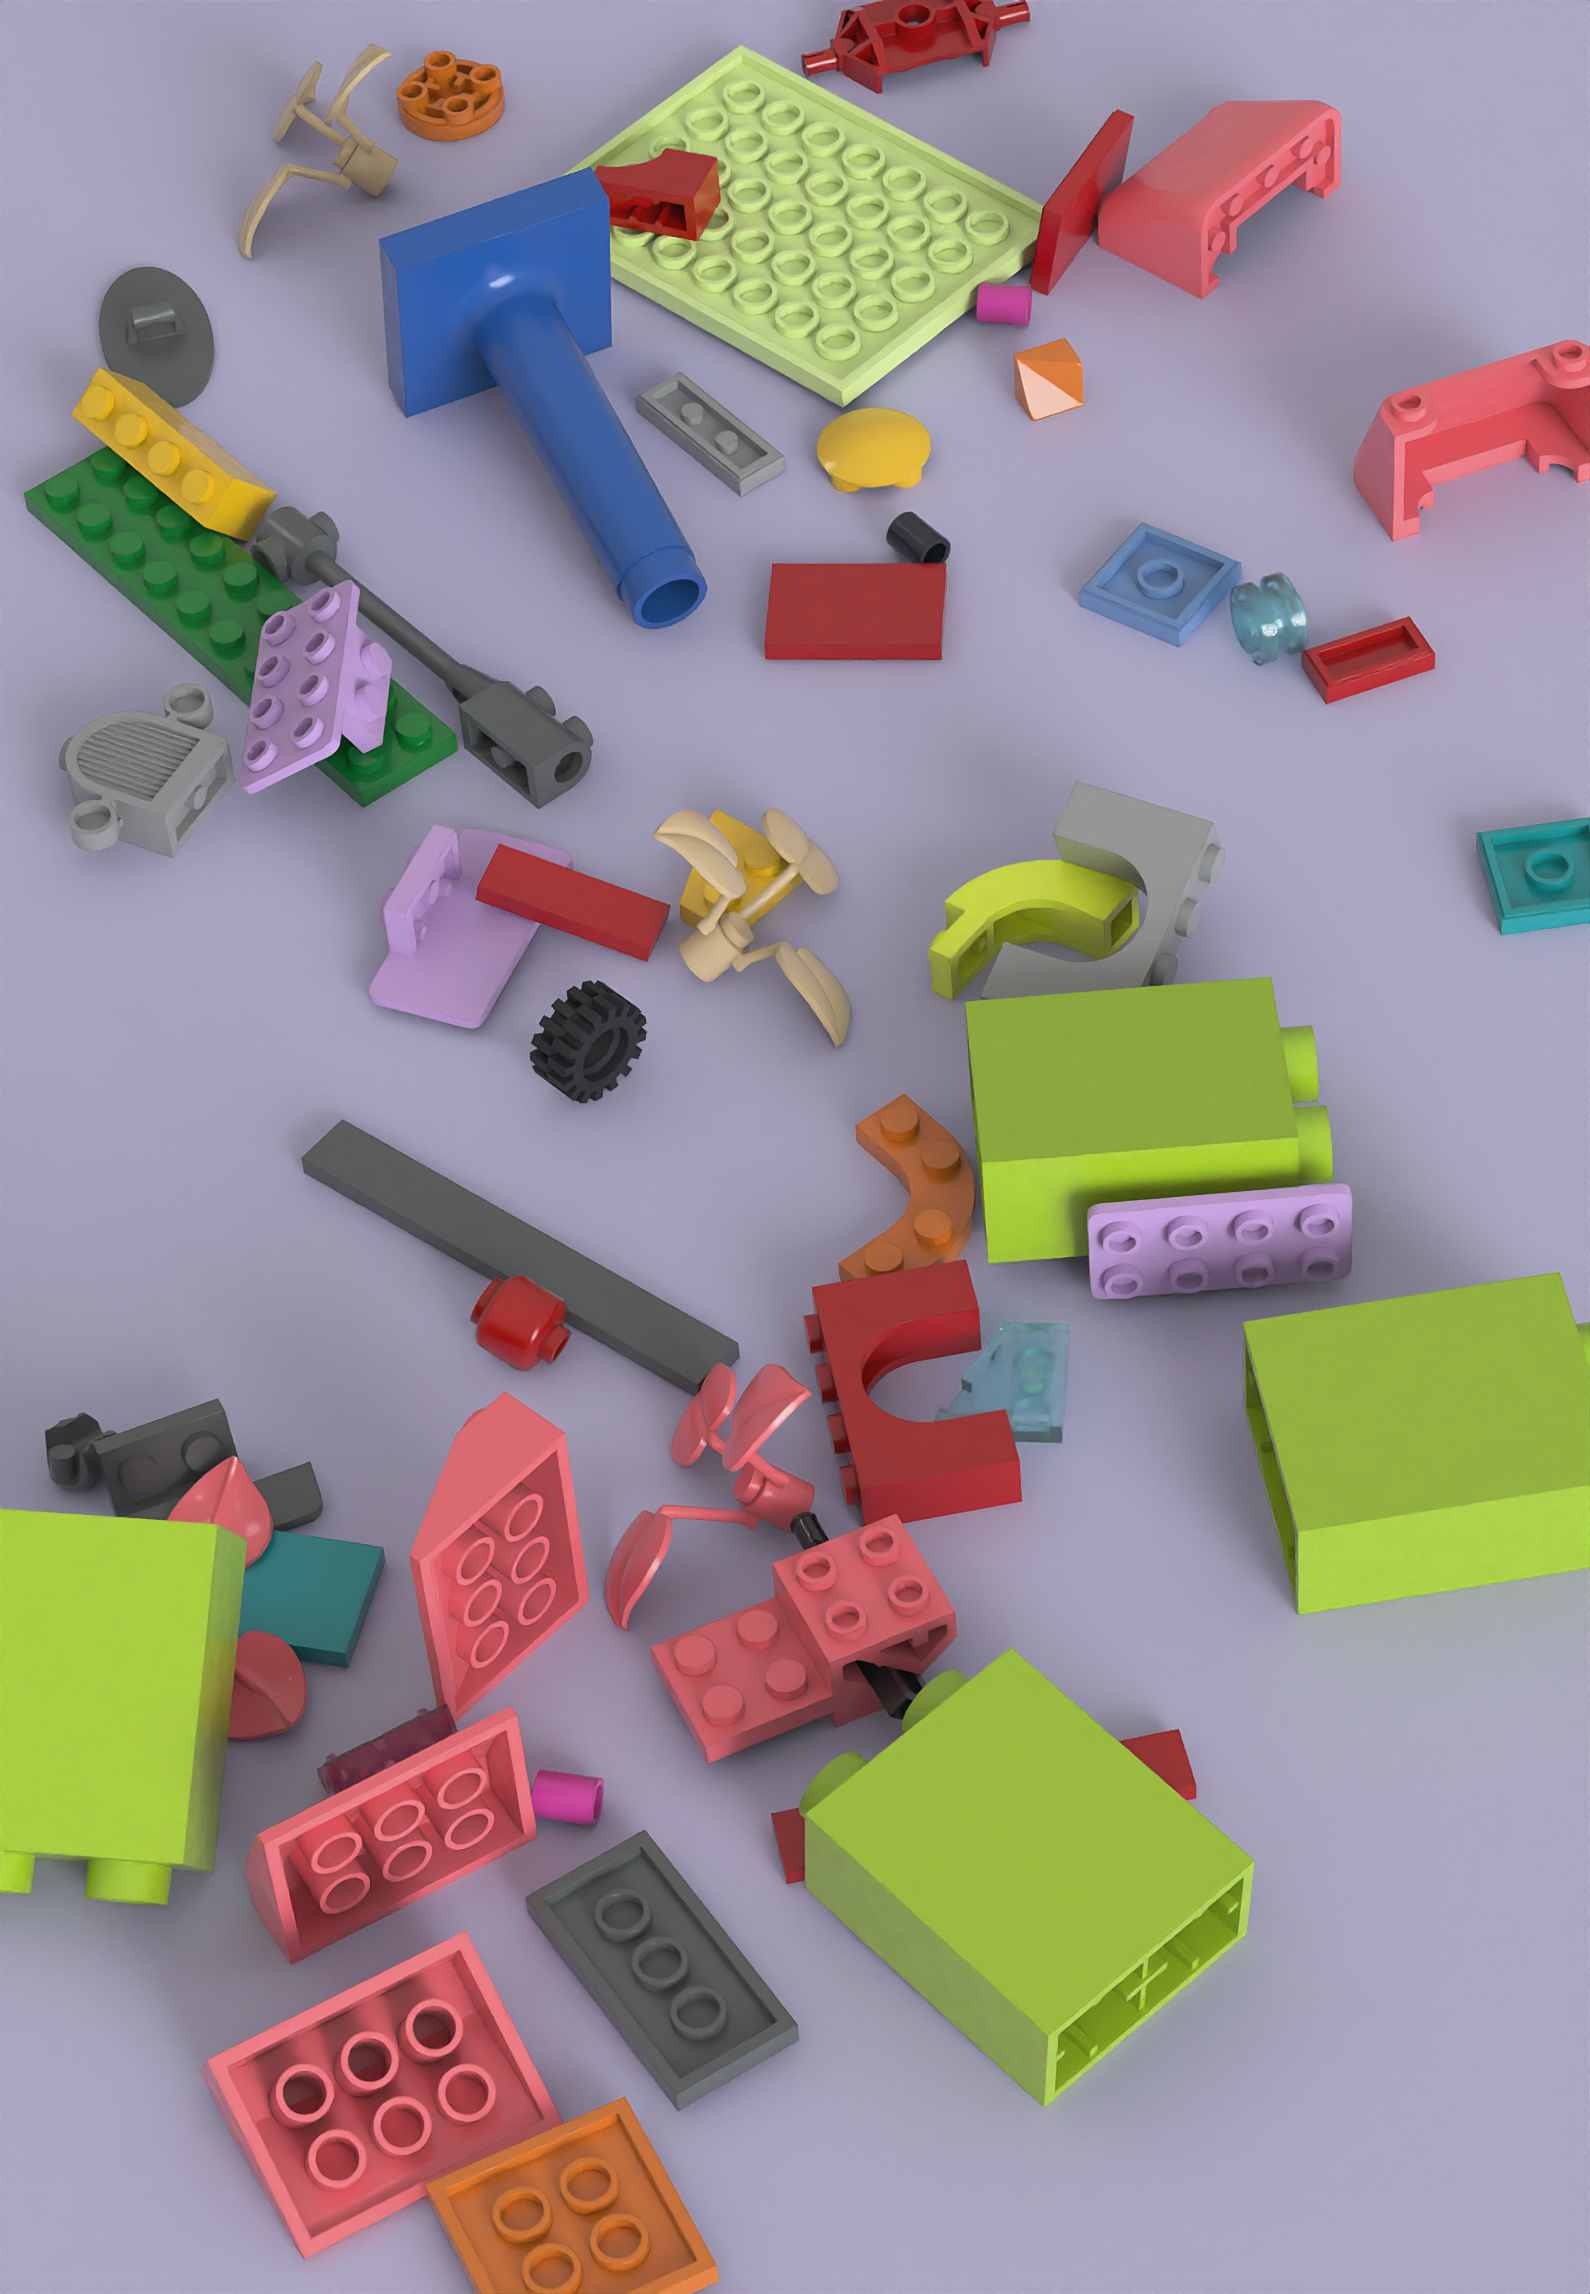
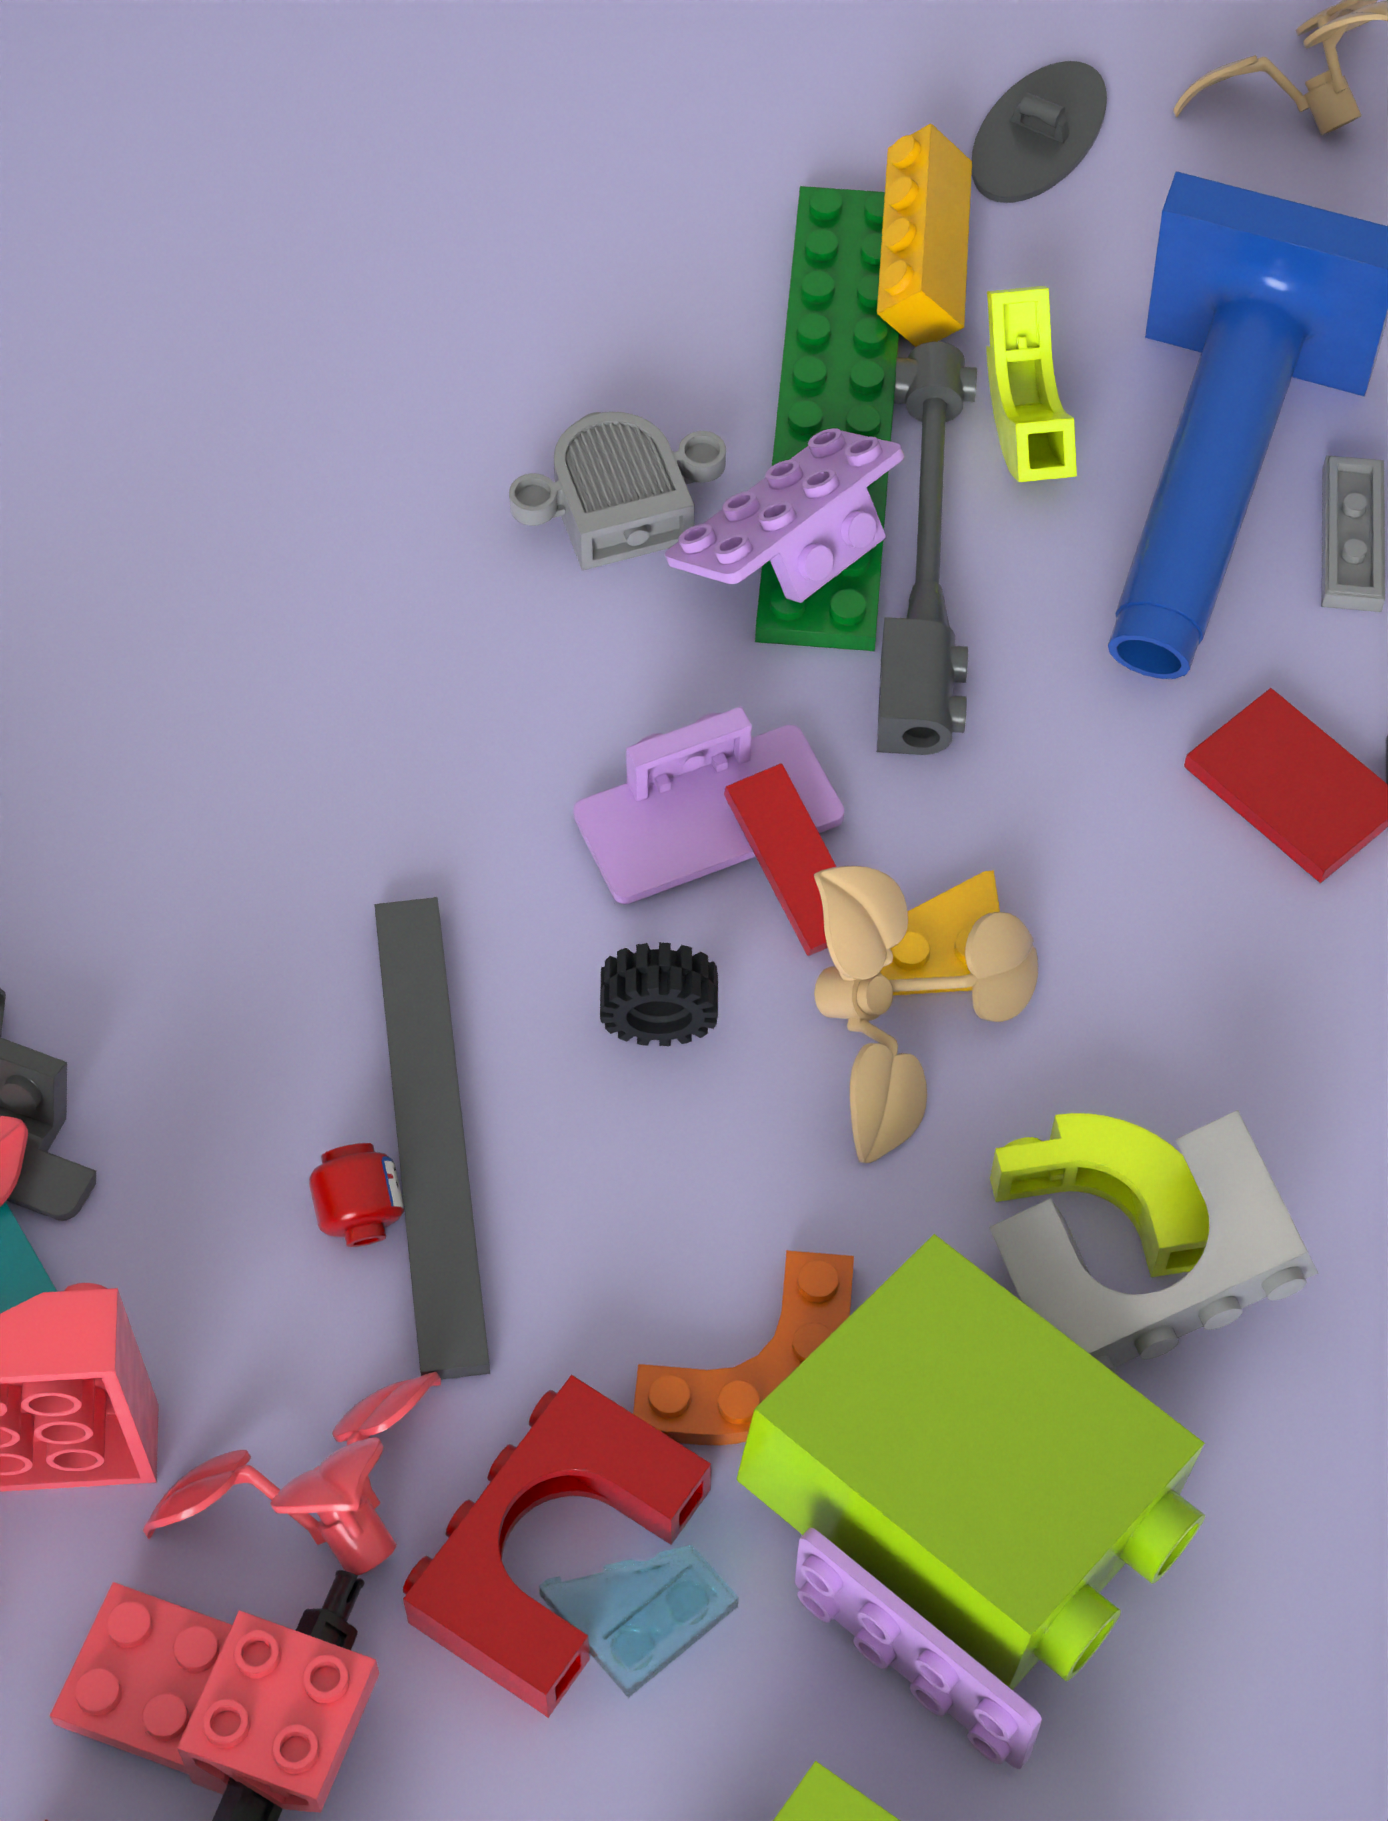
camera: 40 degrees right, 10 degrees up
none -> neon yellow arch [986,286,1077,482]

